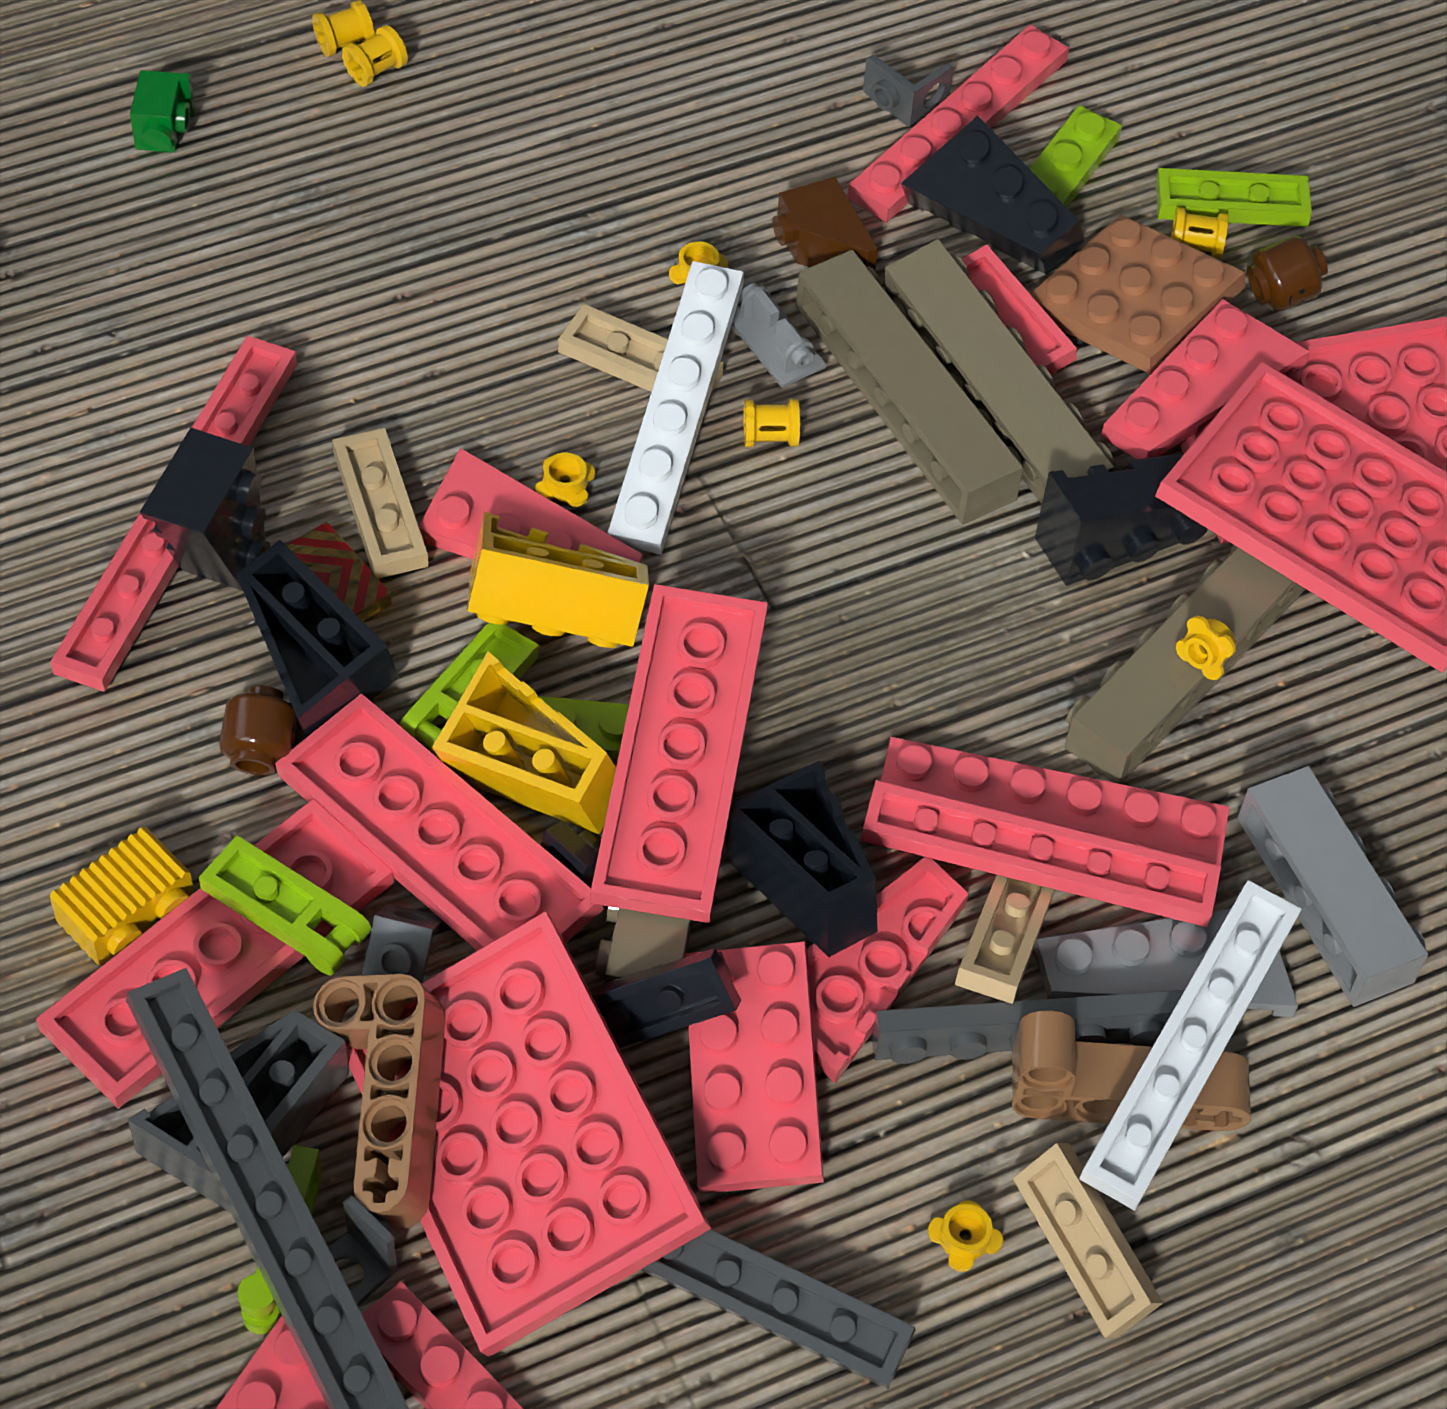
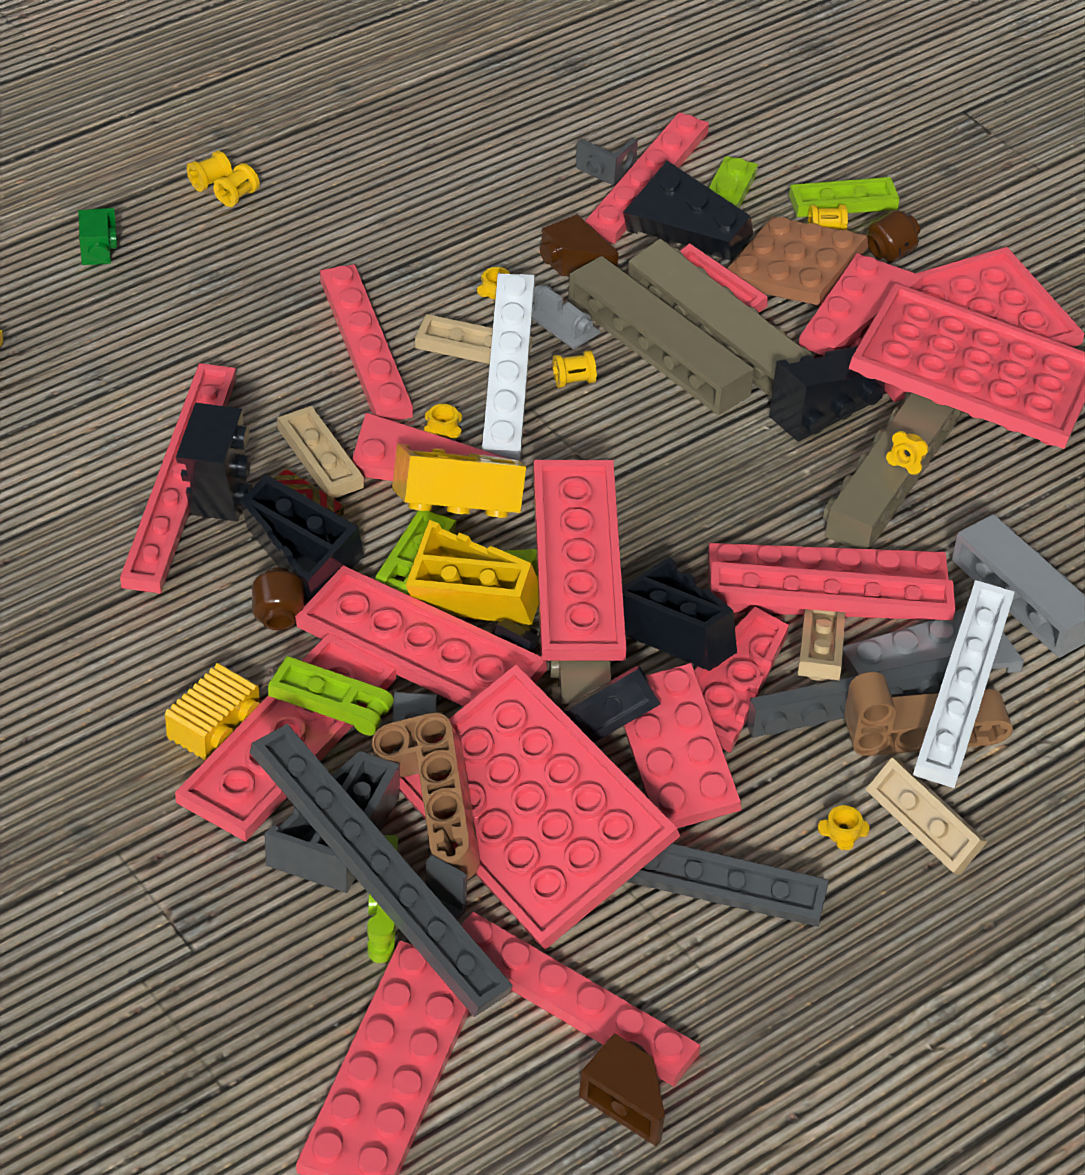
camera: 10 degrees left, 10 degrees down
none -> coral plate [320,264,413,421]

